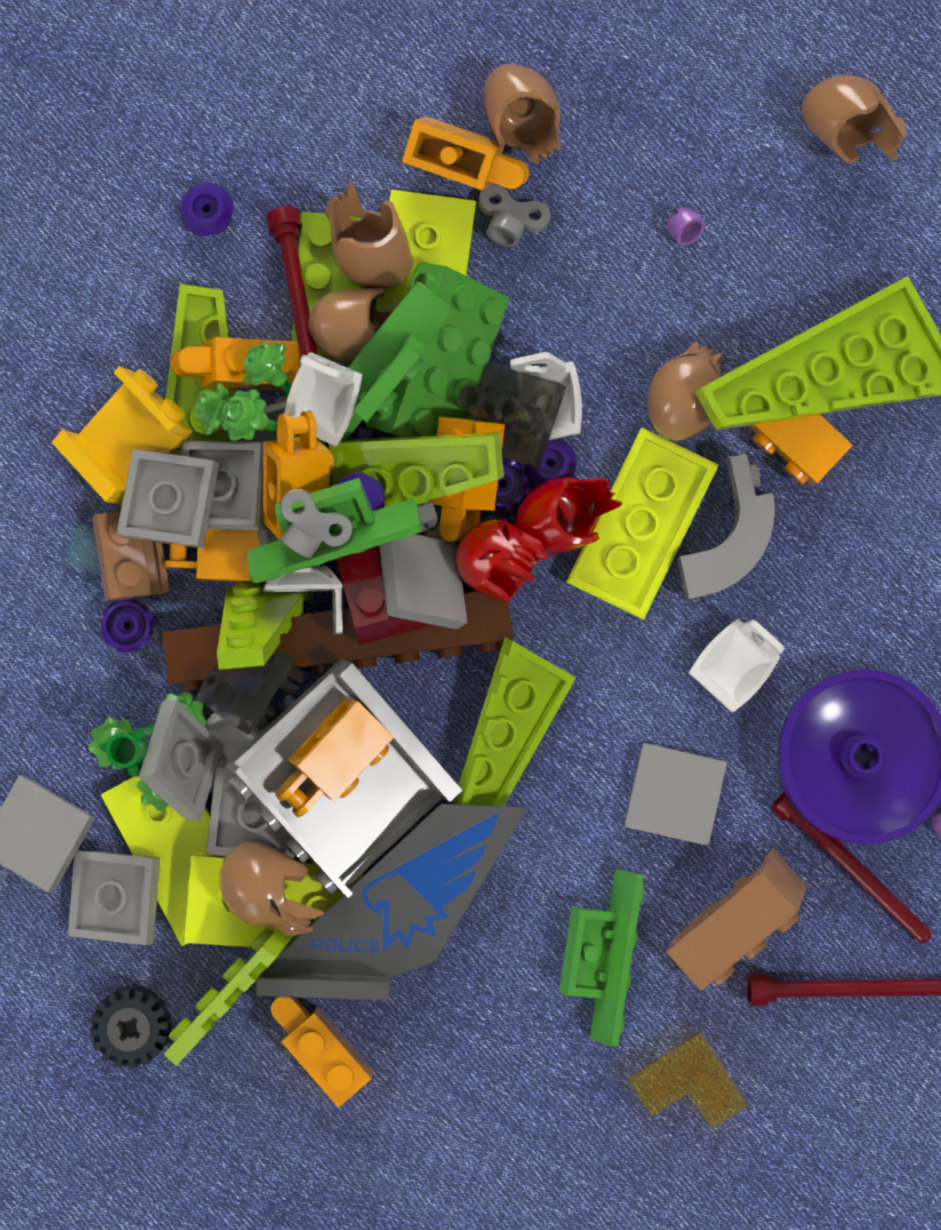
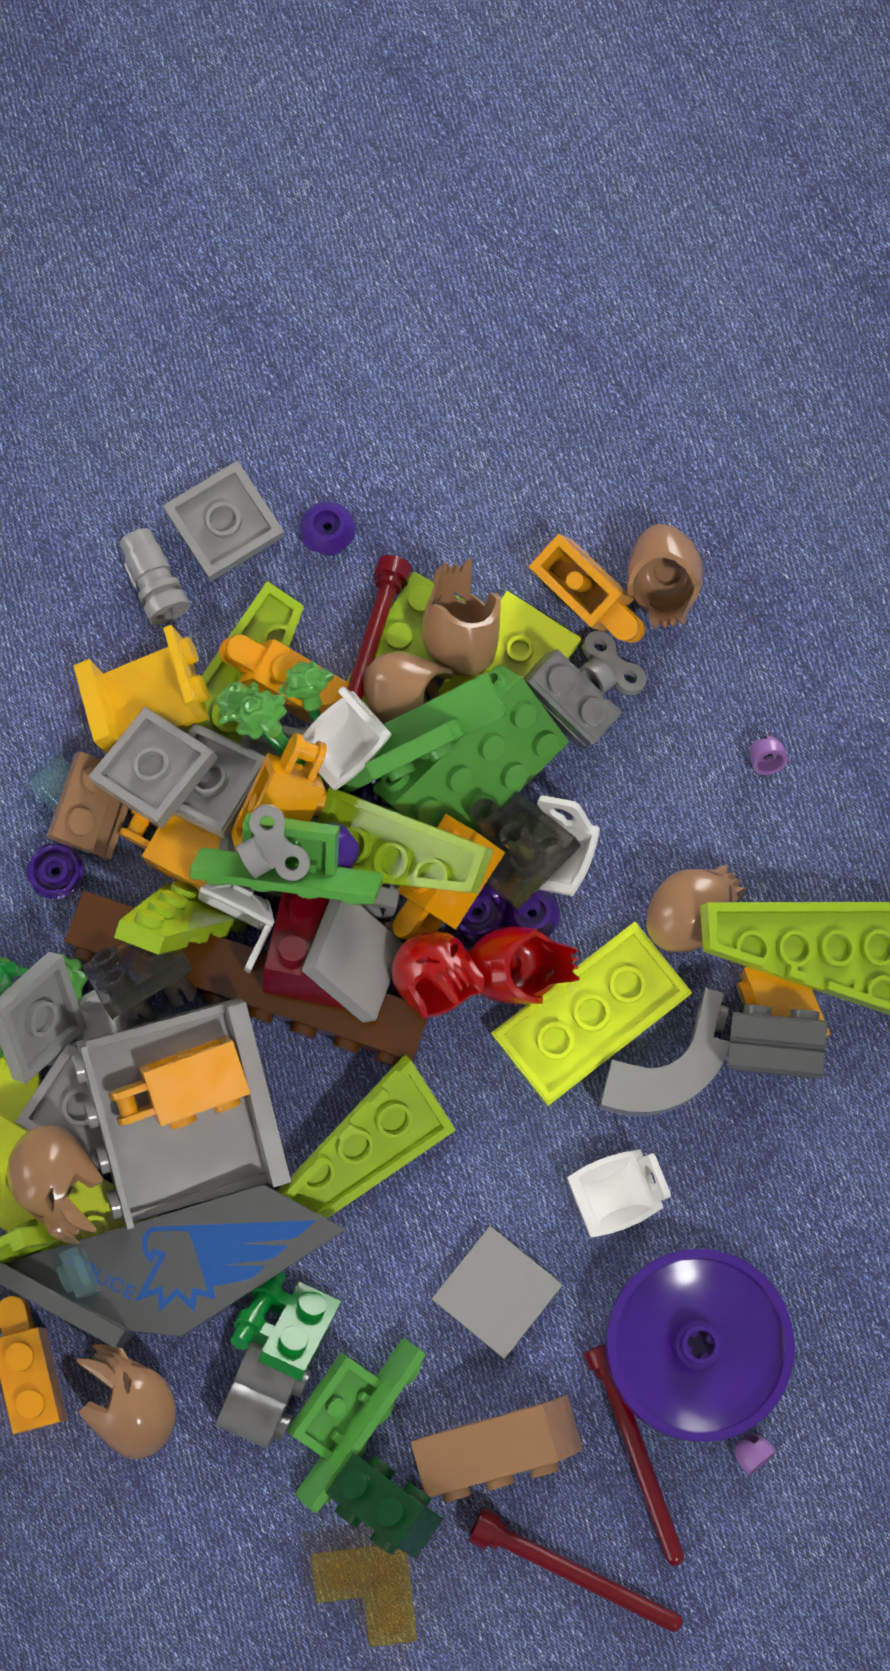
camera: 25 degrees right, 10 degrees down
none -> clear light blue plate [57,1246,101,1299]
none -> medium nougat helmet [77,1344,176,1460]
none -> light grey axle [119,528,190,625]
none -> light grey tile [163,460,285,582]
none -> flat silver brick [215,1341,311,1449]
none -> green plate [231,1271,341,1381]
none -> dark green brick [326,1453,444,1559]
none -> flat silver brick [523,649,622,748]
none -> dark grey brick [728,1004,828,1079]

